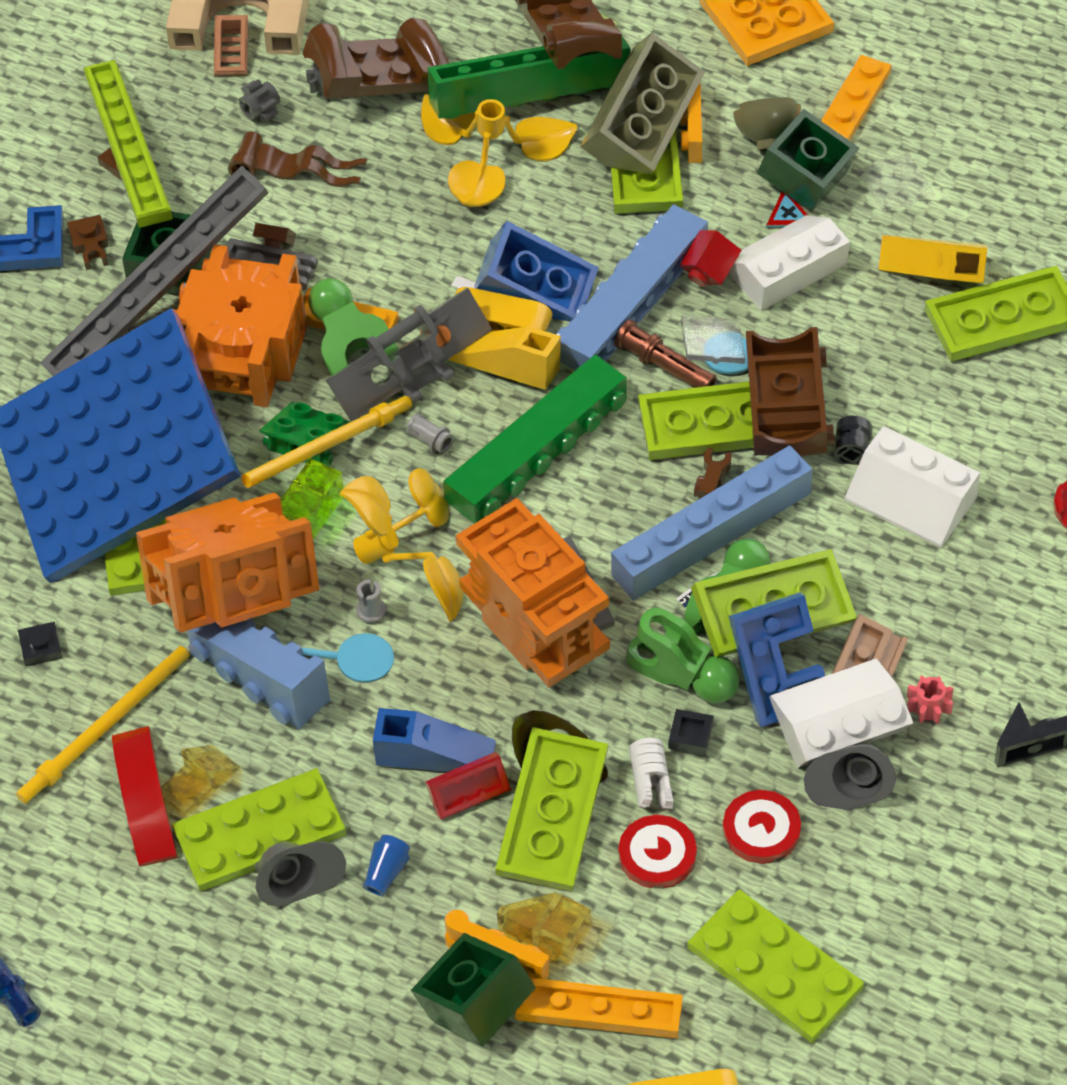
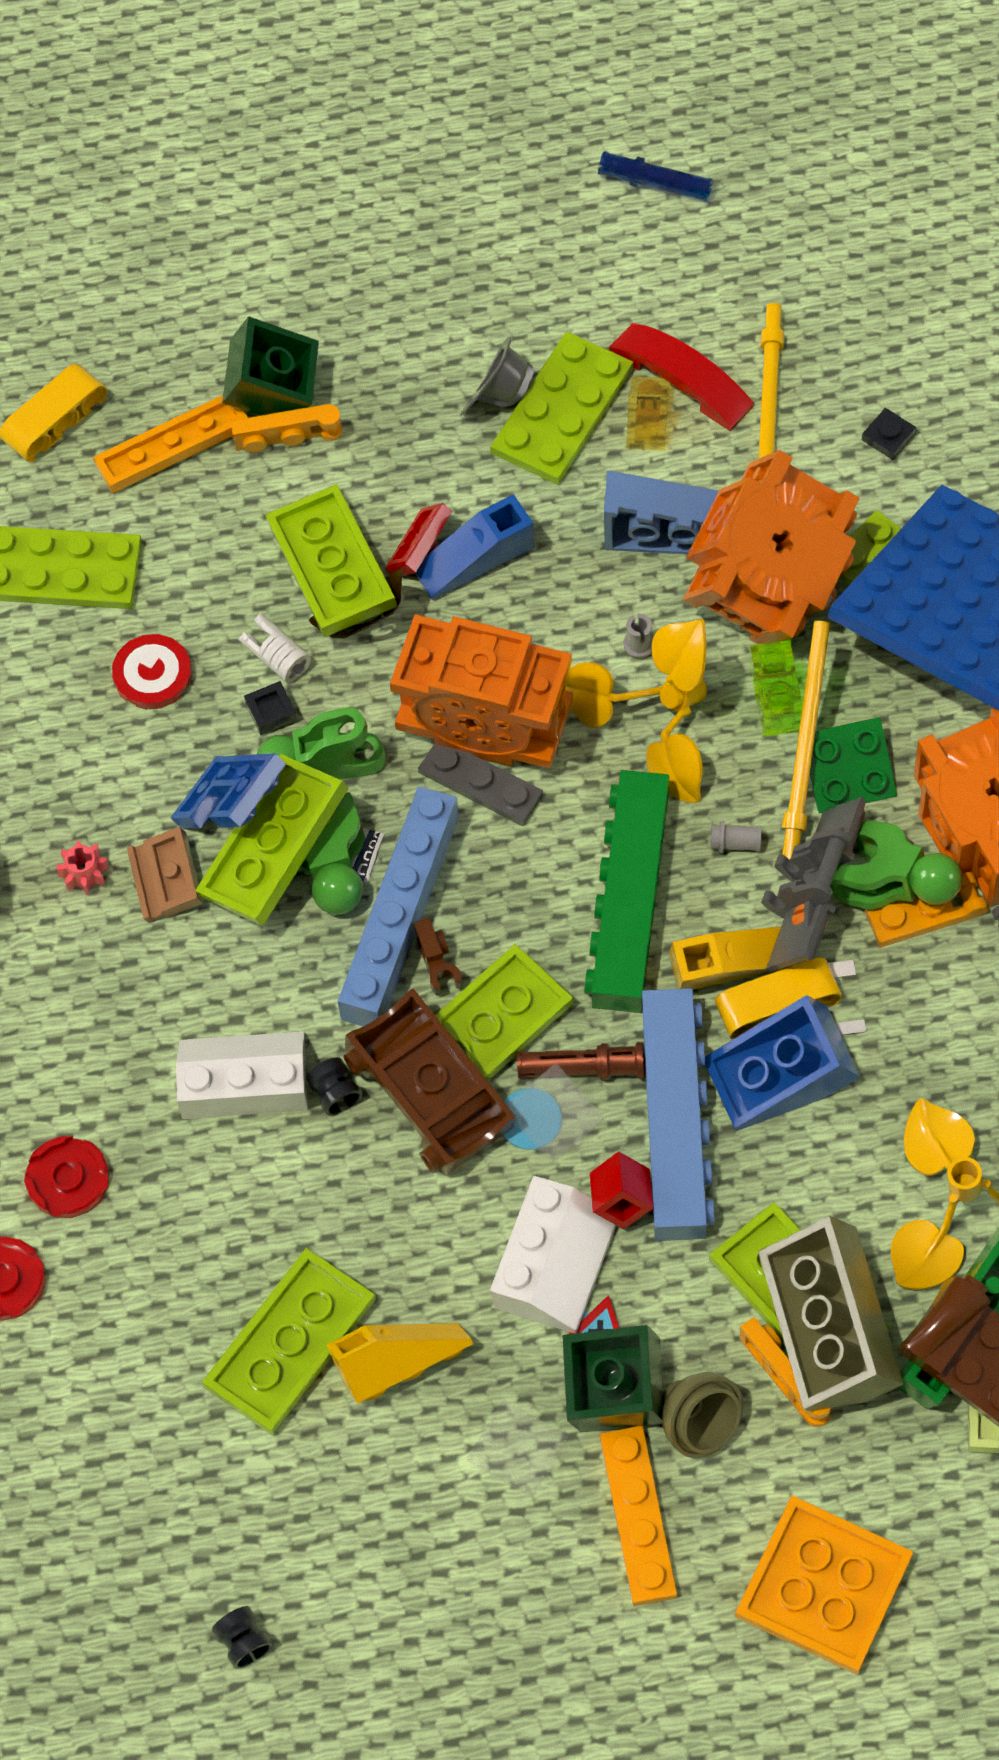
camera: 145 degrees right, 10 degrees up
medium azure piece [285,633,394,683] -> none
blue cone [363,835,410,897] -> none
clear yellow slope [497,892,591,964] -> none
red tile [618,814,697,888] -> none
white slope [769,658,913,768] -> none
dark grey piece [803,743,896,810] -> none

